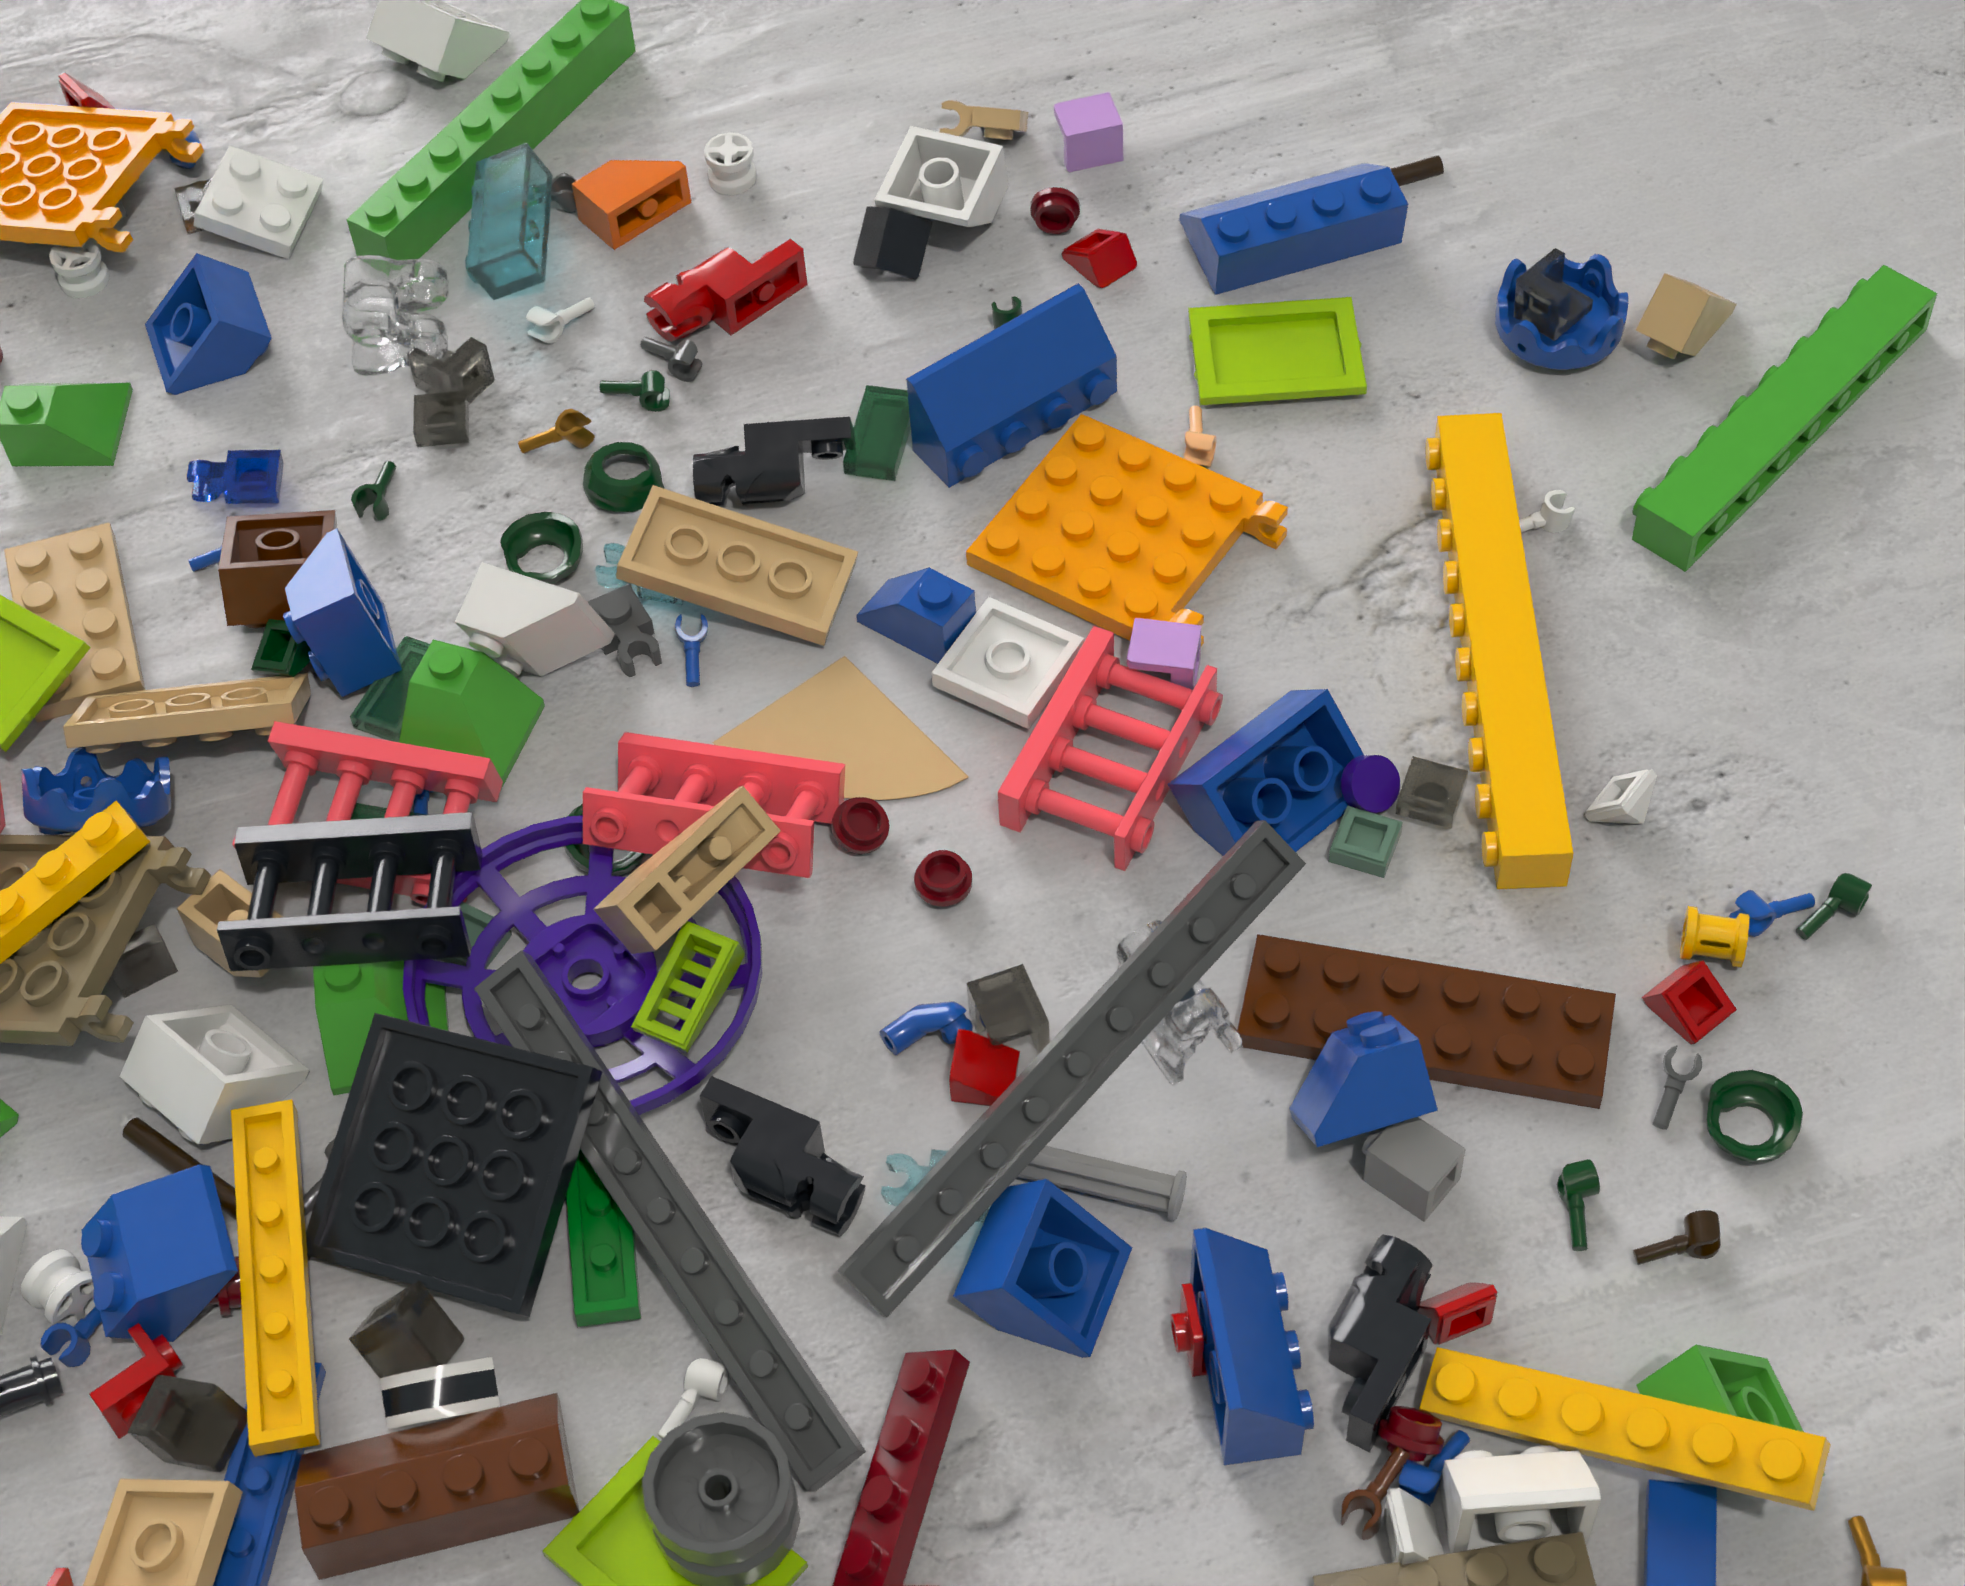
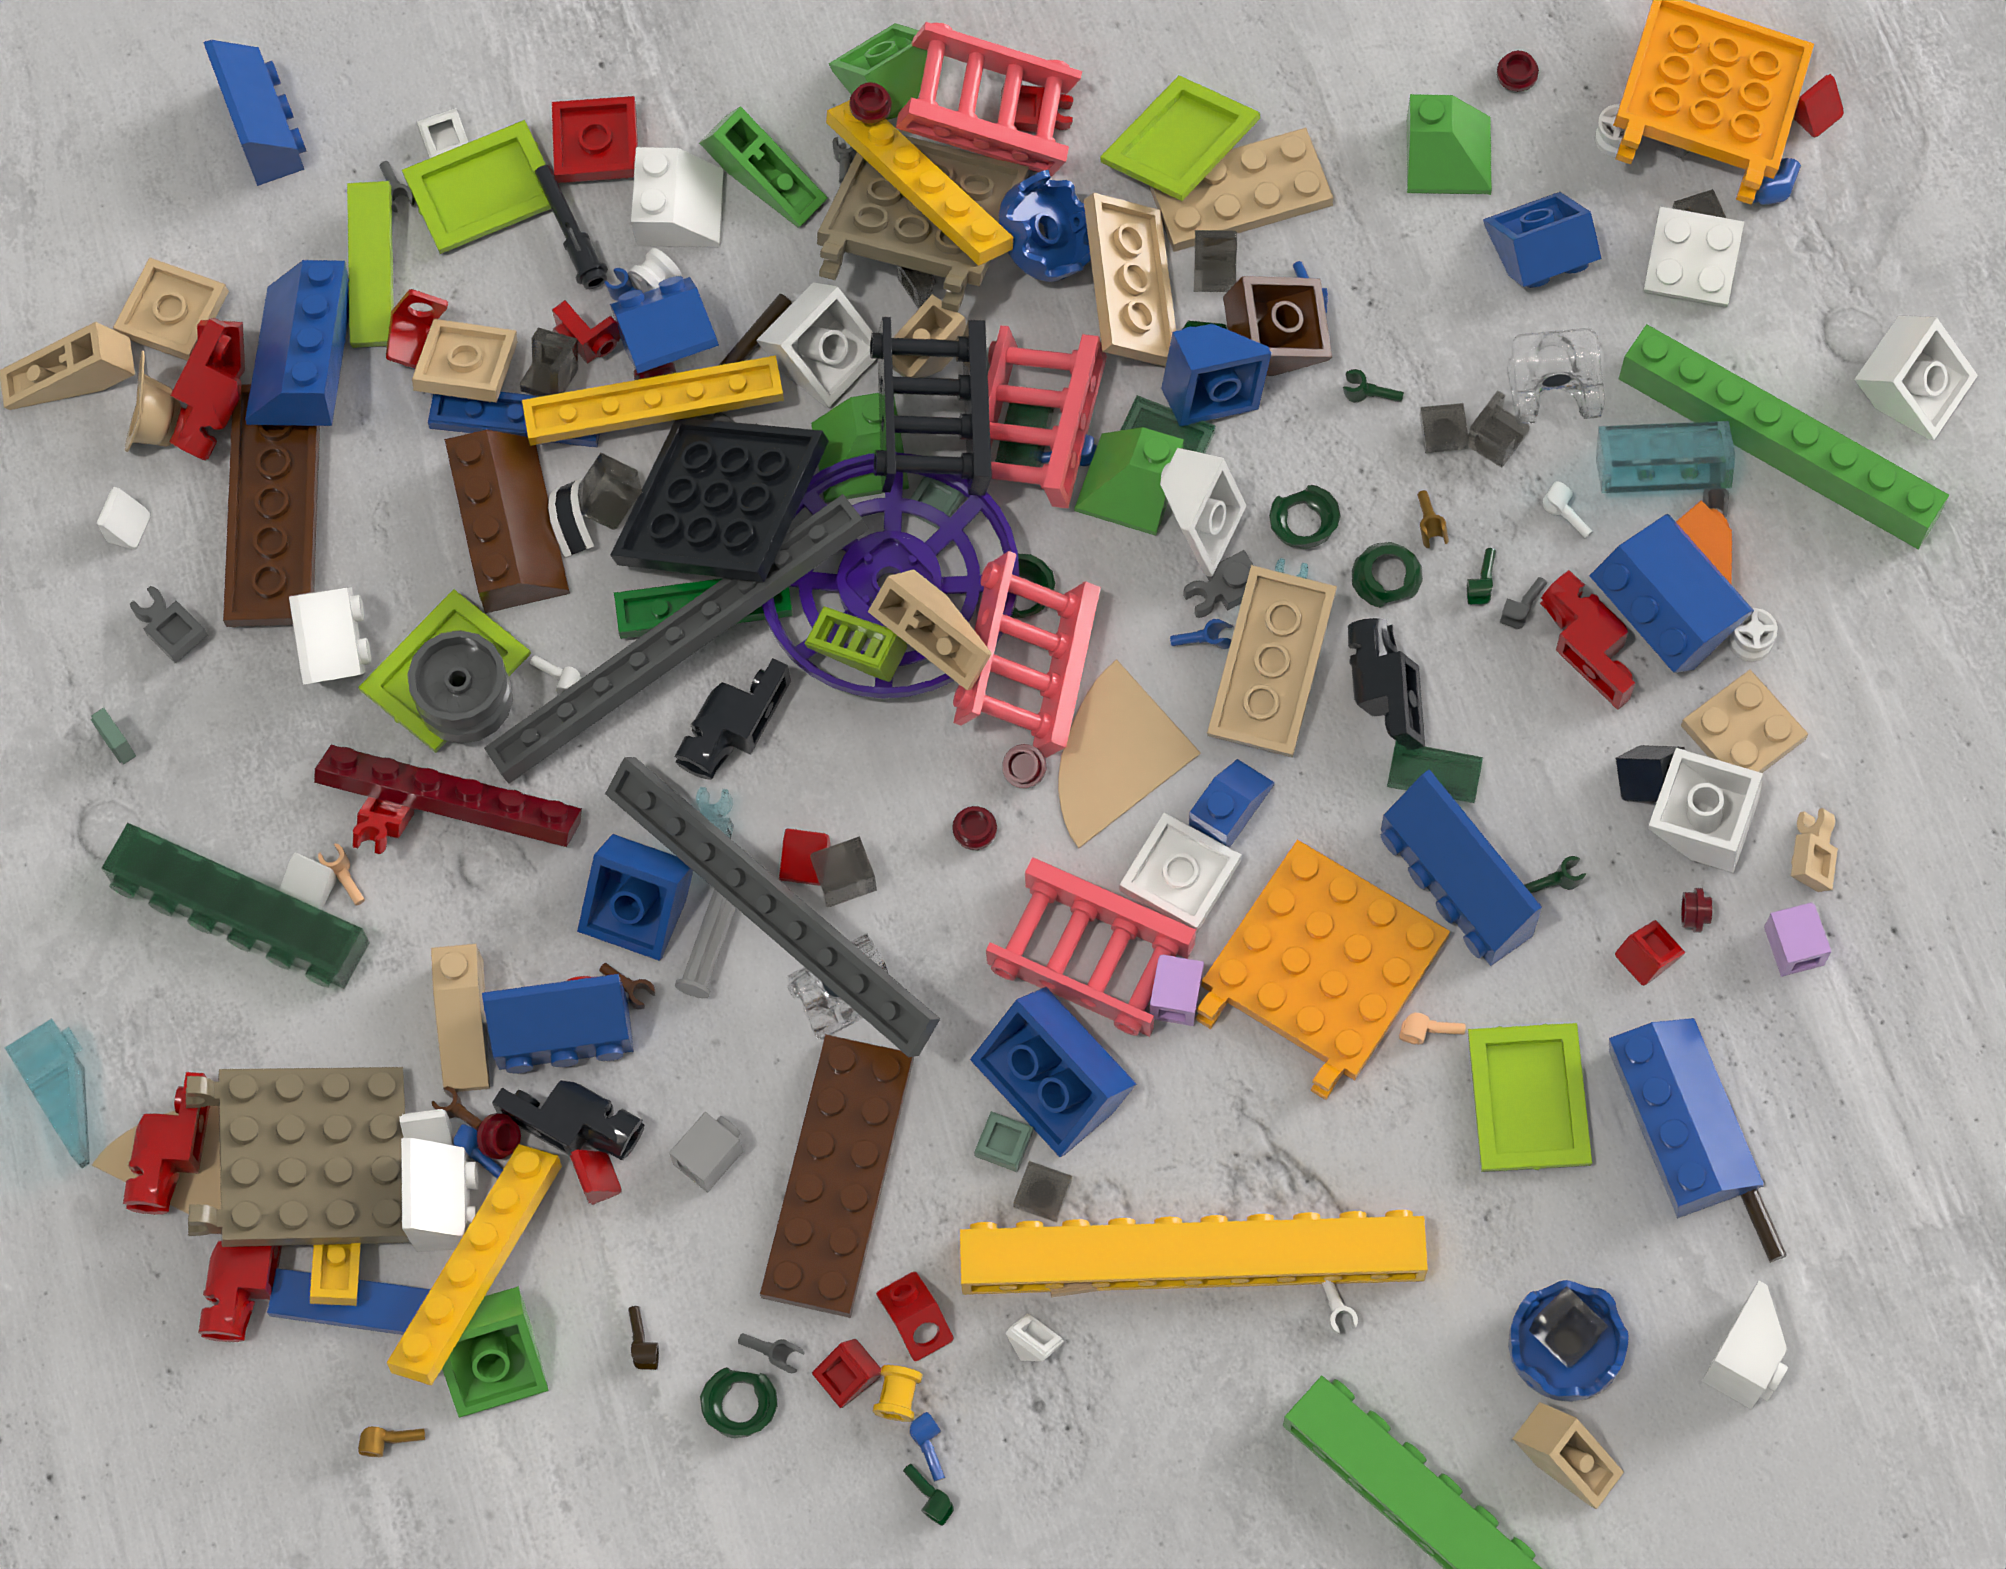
camera: 90 degrees right, 15 degrees up
clear blue plate [187,450,284,504] -> none
blue arm [879,1001,973,1055] -> none
blue slope [1290,1011,1438,1147] -> none
dark purple tile [1341,755,1400,813] -> none
dark green hand [1557,1159,1600,1251] -> none
none -> tan slope [431,944,490,1092]
none -> reddish brown hand [599,963,655,1010]
none -> red bracket [876,1271,954,1361]
none -> clear smoke panel [1194,230,1237,292]
none -> blue slope [1589,514,1754,673]
none -> tan plate [1681,669,1808,773]
none -> white slope [1702,1281,1788,1409]

